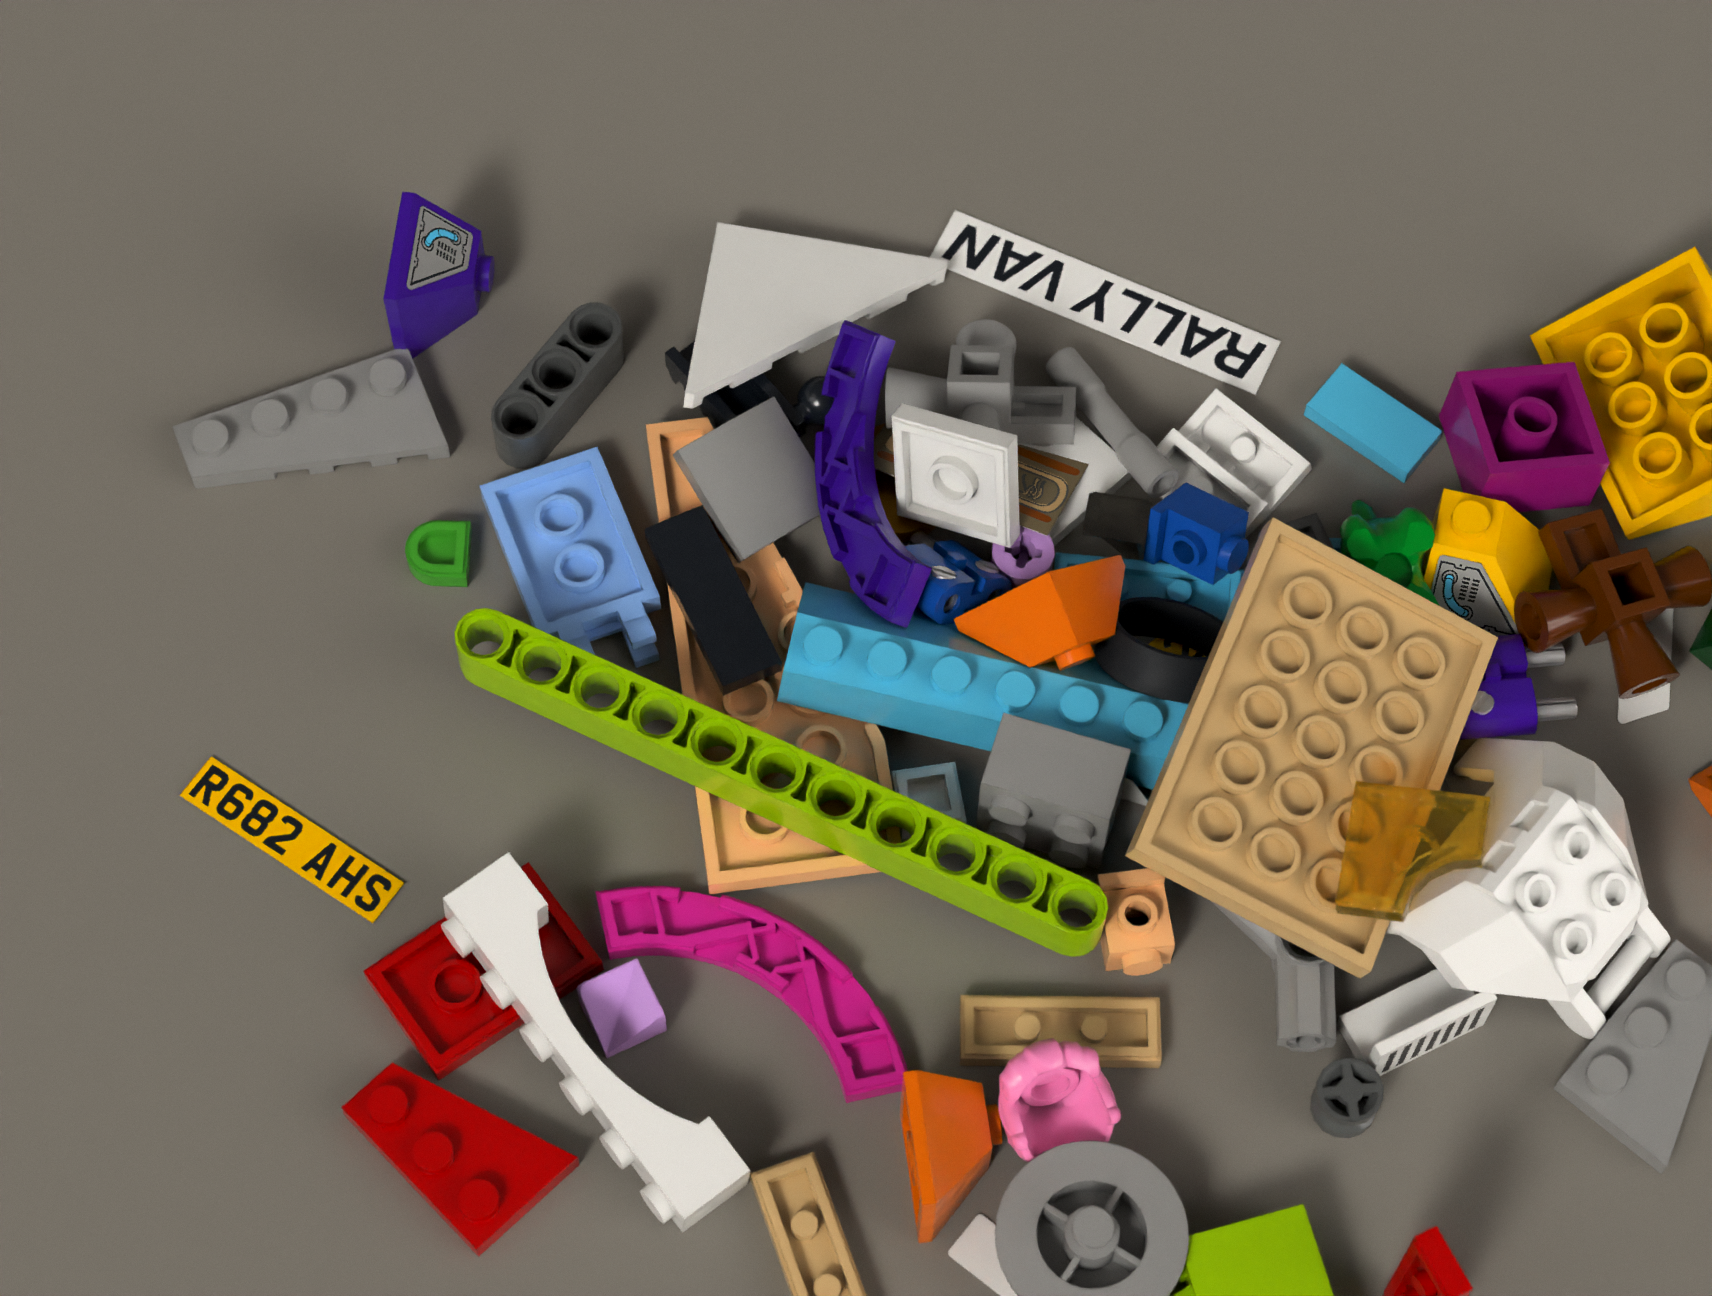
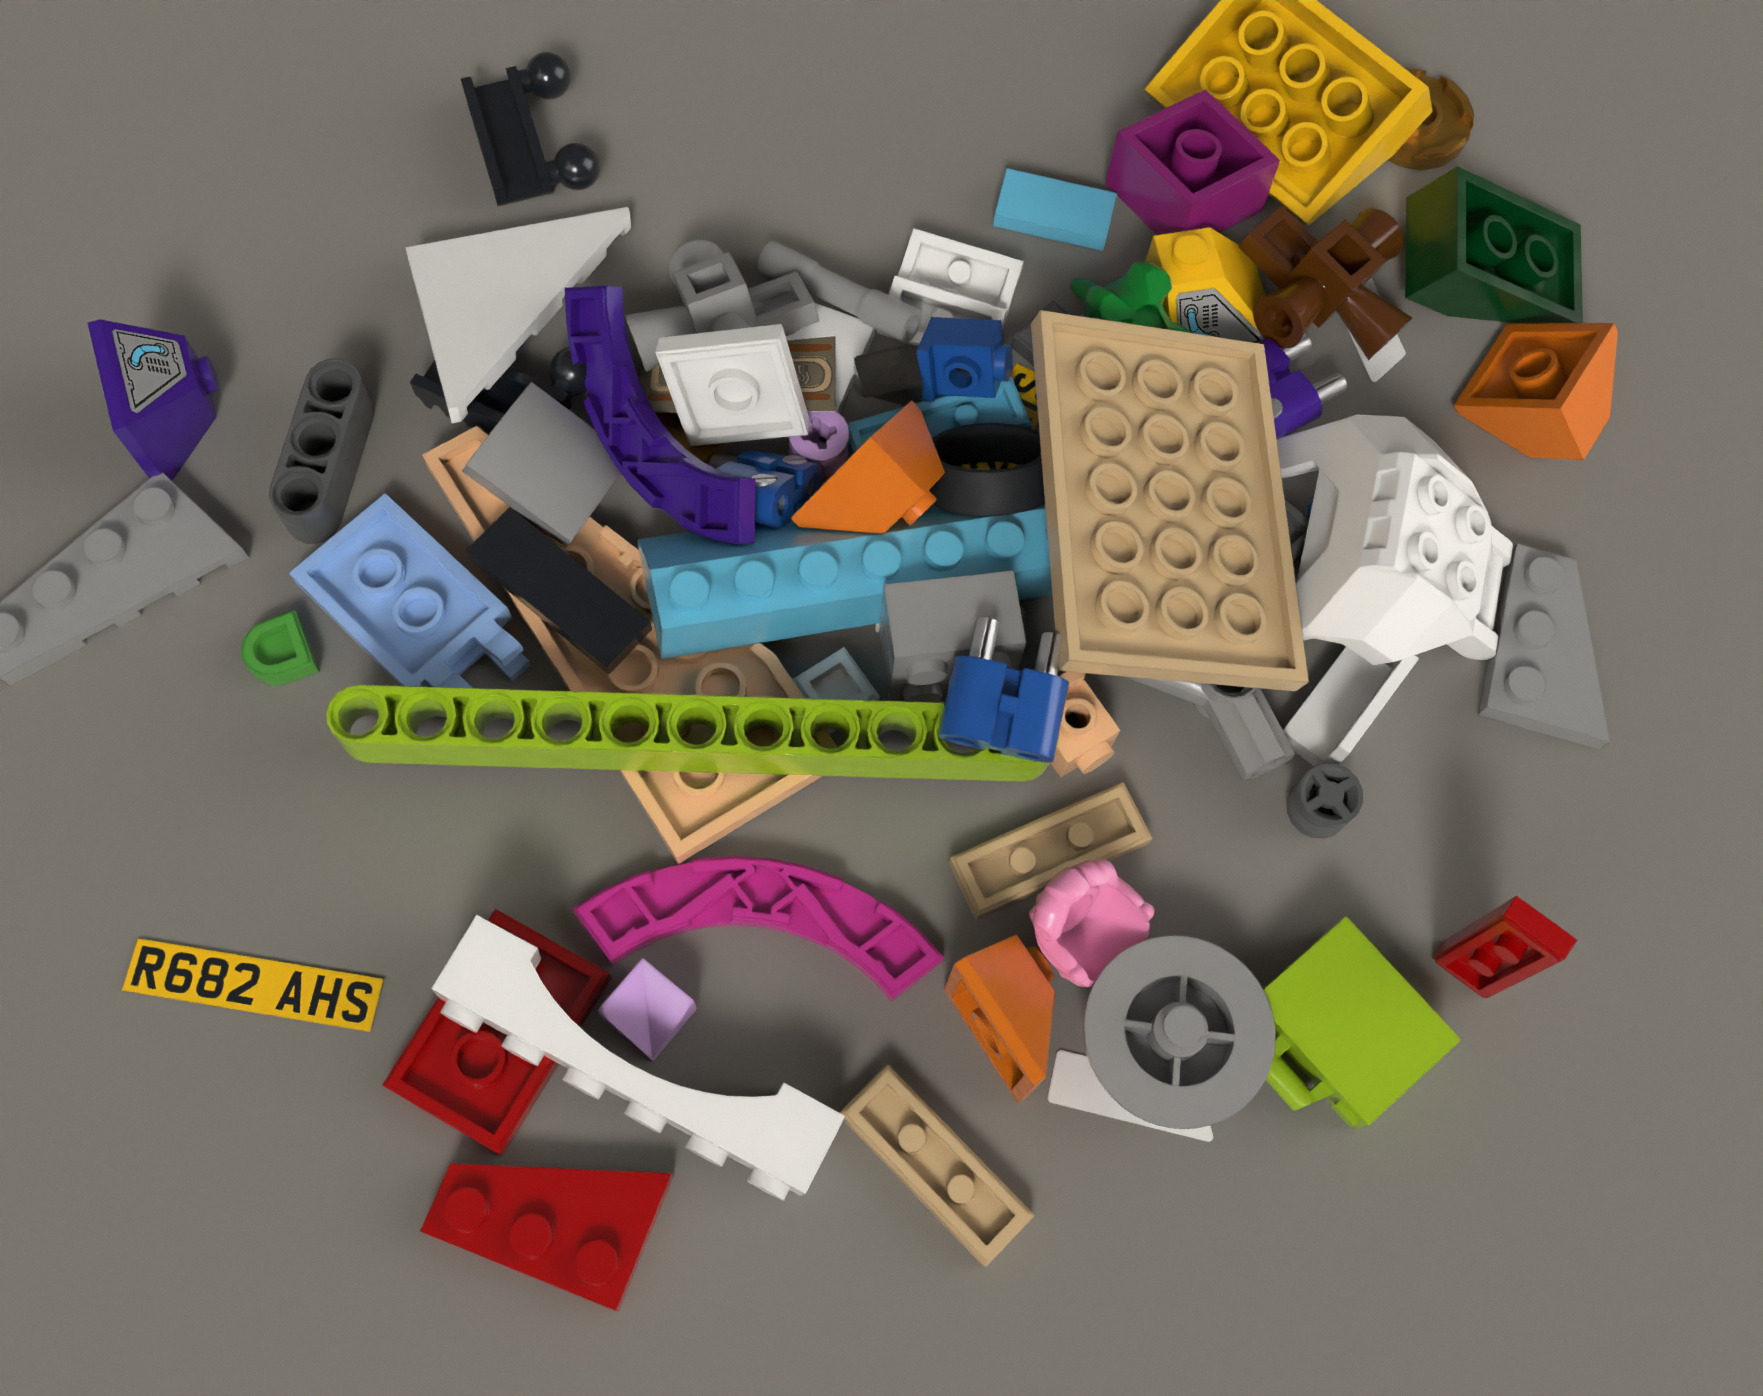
camera: 30 degrees left, 5 degrees up
white sticker [930,210,1281,395] -> none
clear yellow tile [1335,781,1491,922] -> none
none -> black gear [461,52,600,206]
none -> blue piece [938,617,1069,763]

